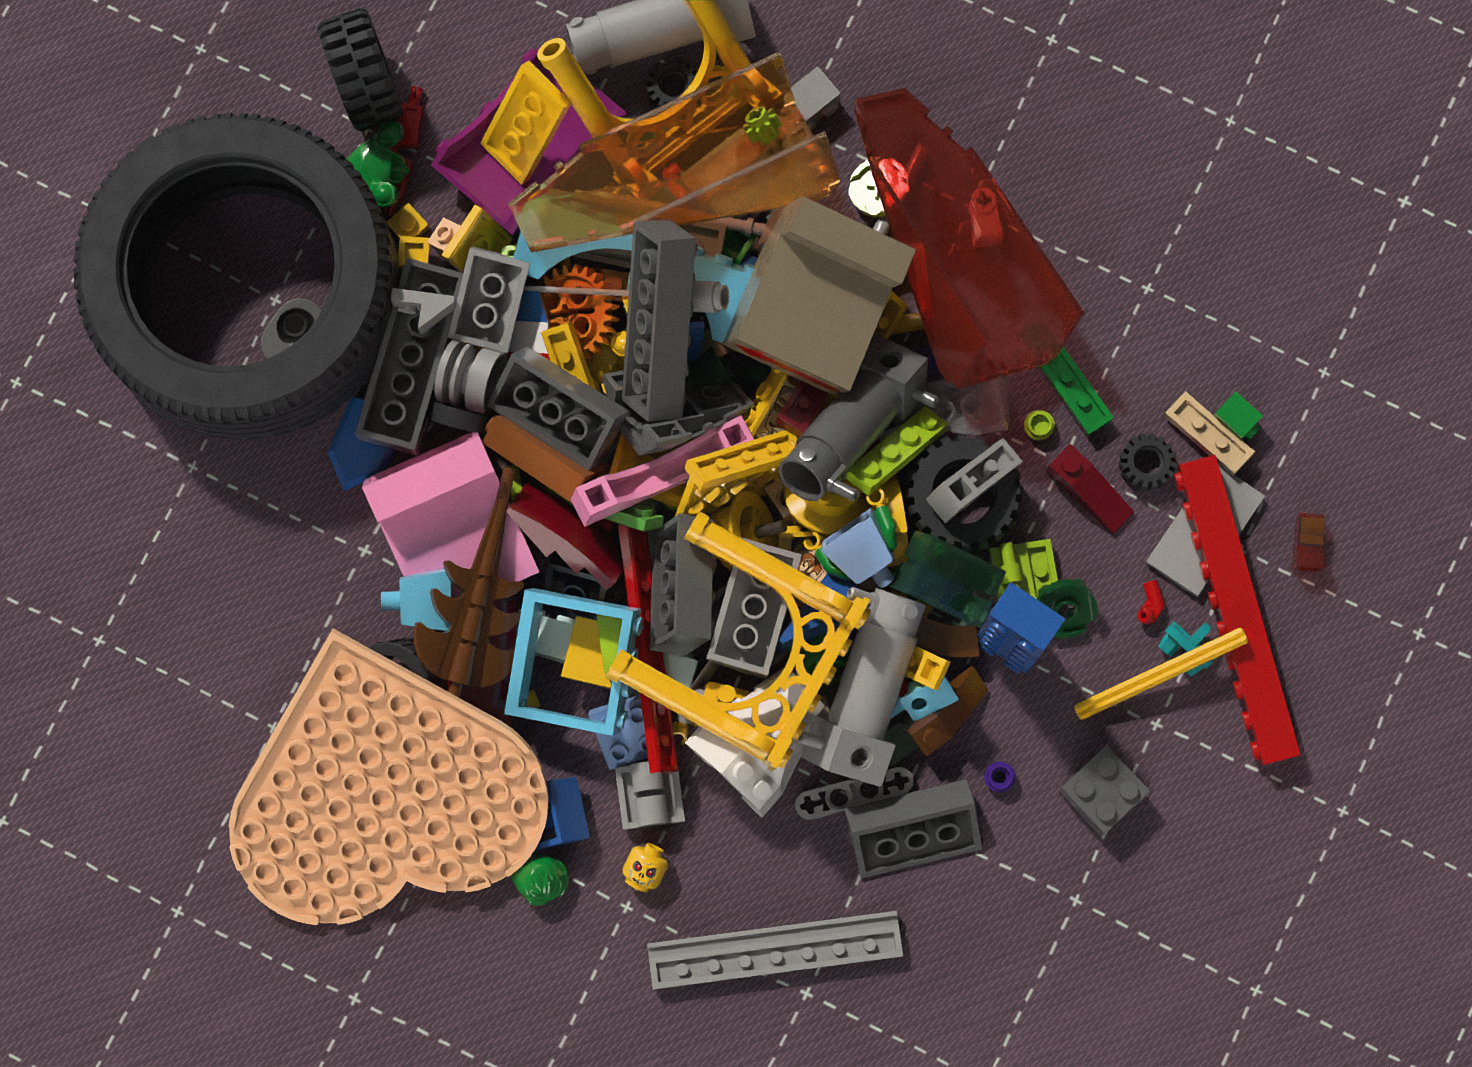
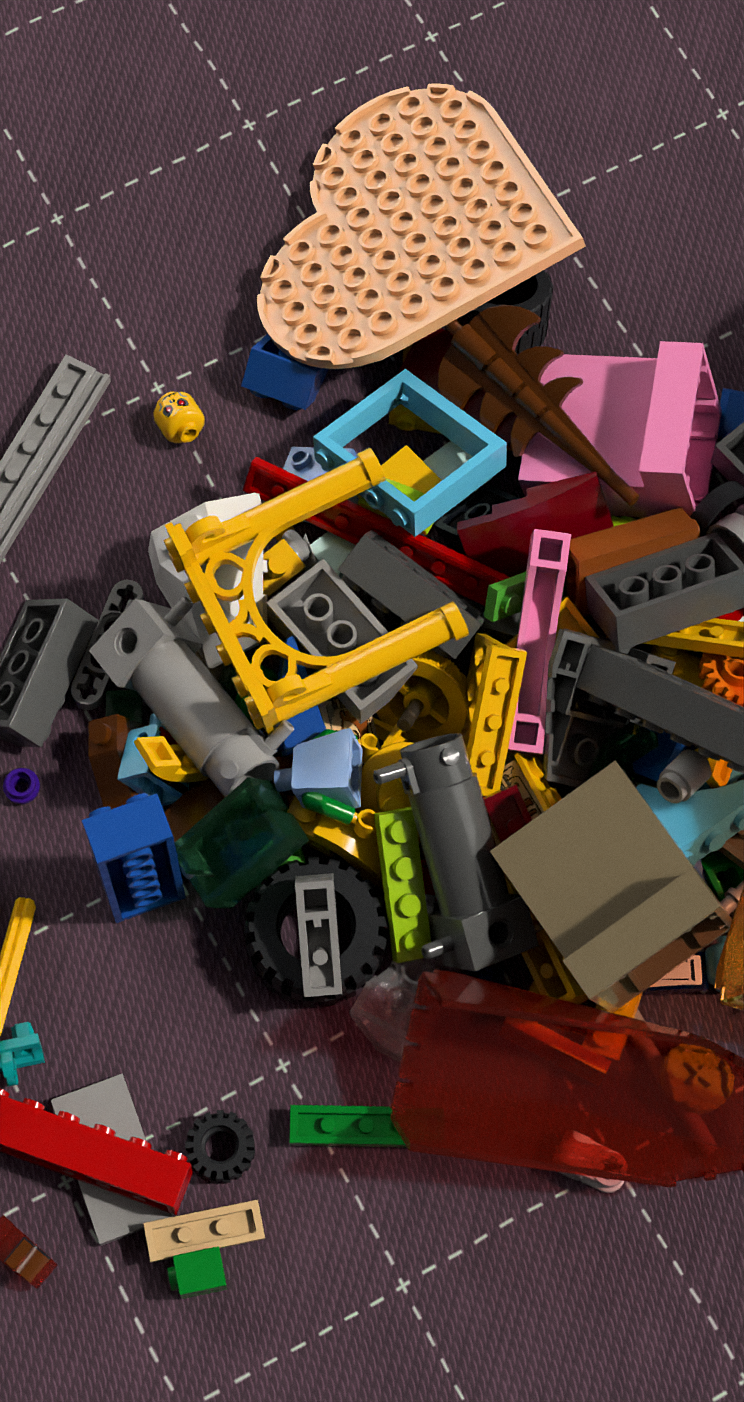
camera: 120 degrees right, 10 degrees down
medium azure torso [381,568,451,631] -> none
green hair [511,851,569,906] -> none
light grey plate [615,761,685,830] -> none
lime plate [989,539,1058,600] -> none
lime plate [1024,410,1055,441] -> none
dark green plate [1037,579,1098,639] -> none
dark red slope [1046,444,1134,534] -> none
red arm [1137,580,1165,625] -> none

